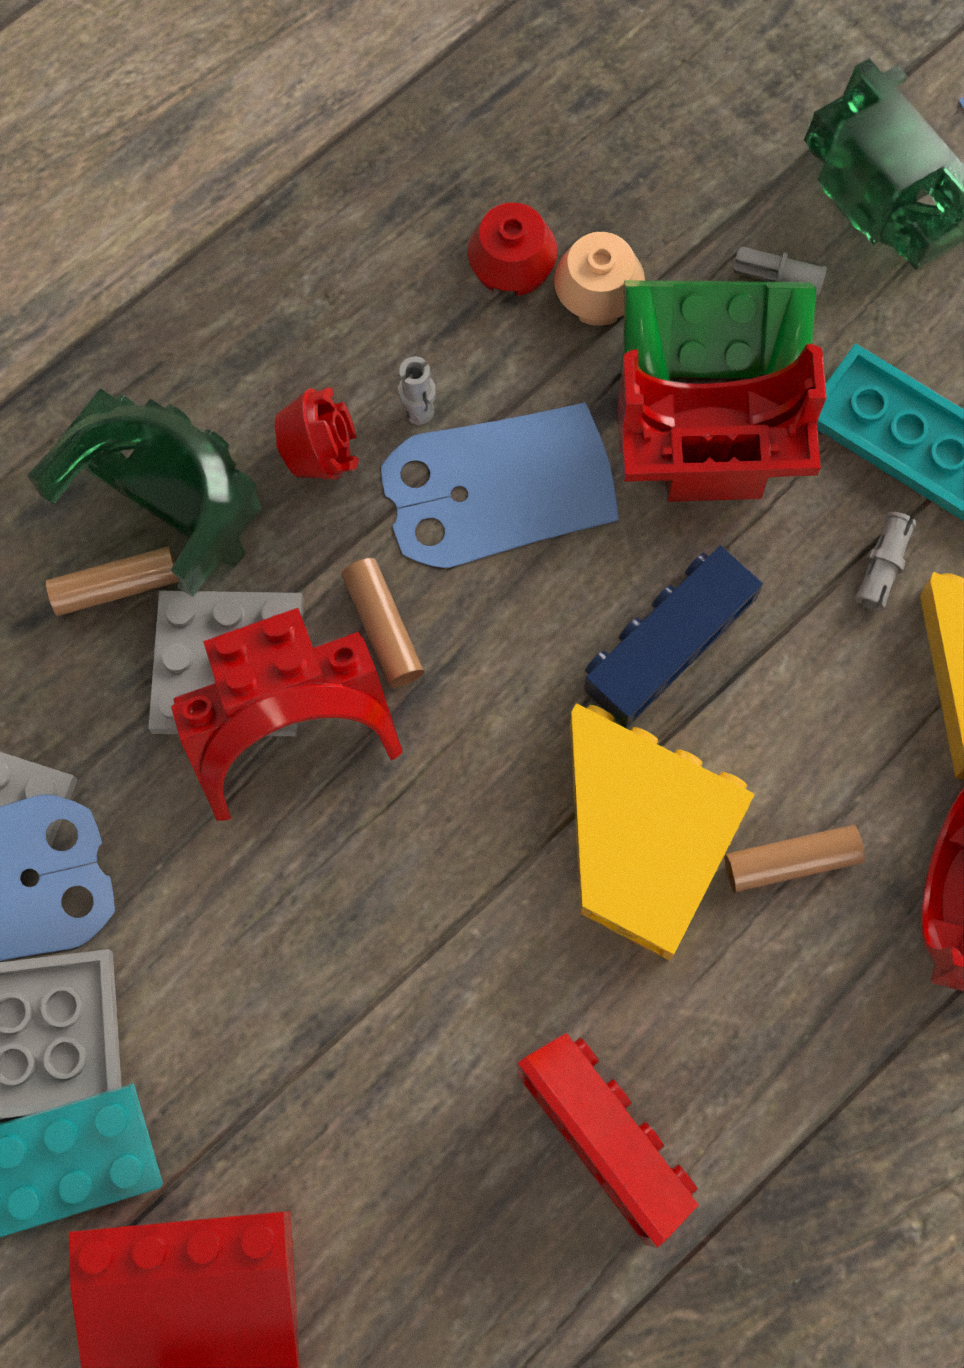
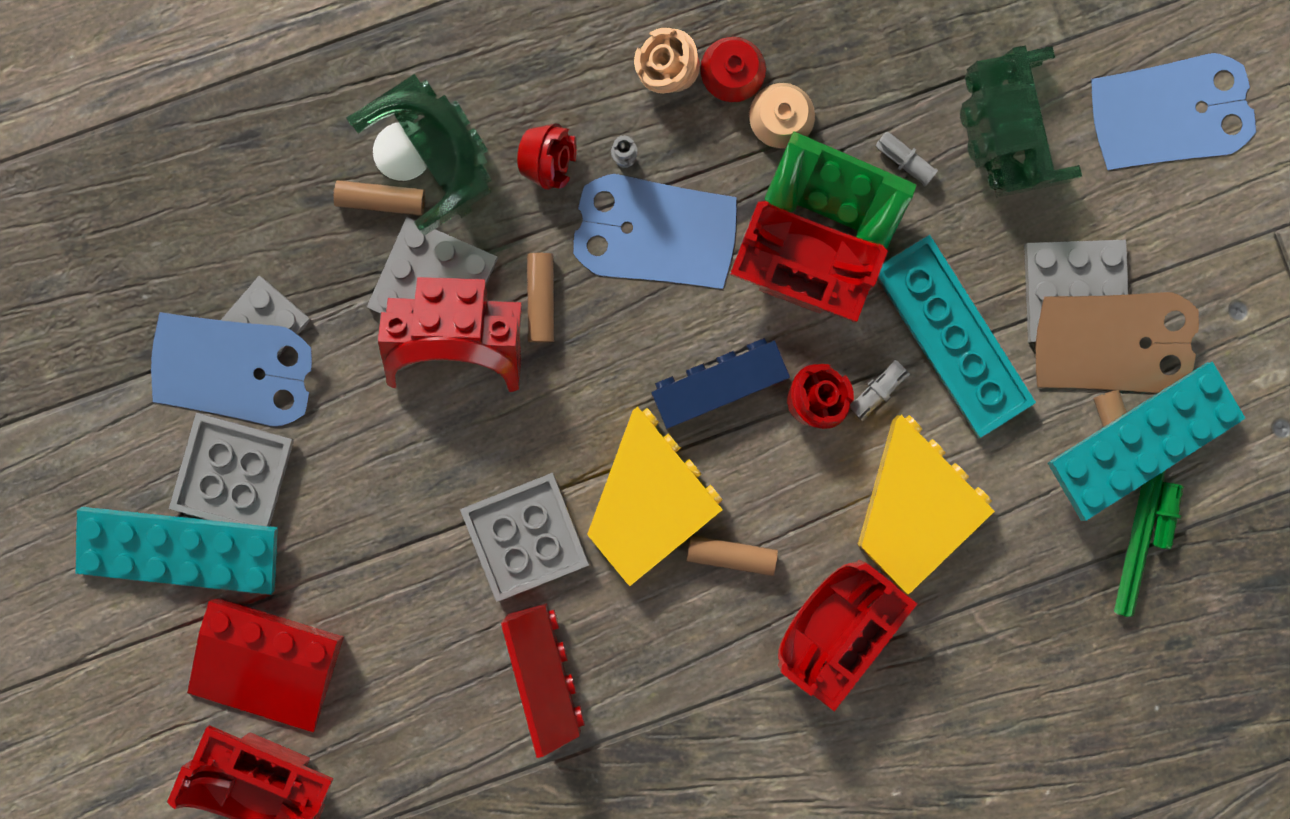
camera: 25 degrees right, 15 degrees up
none -> white sticker [373,122,432,181]
none -> light grey plate [460,473,590,602]
none -> light nougat cone [634,28,700,94]
none -> red cone [787,364,854,429]

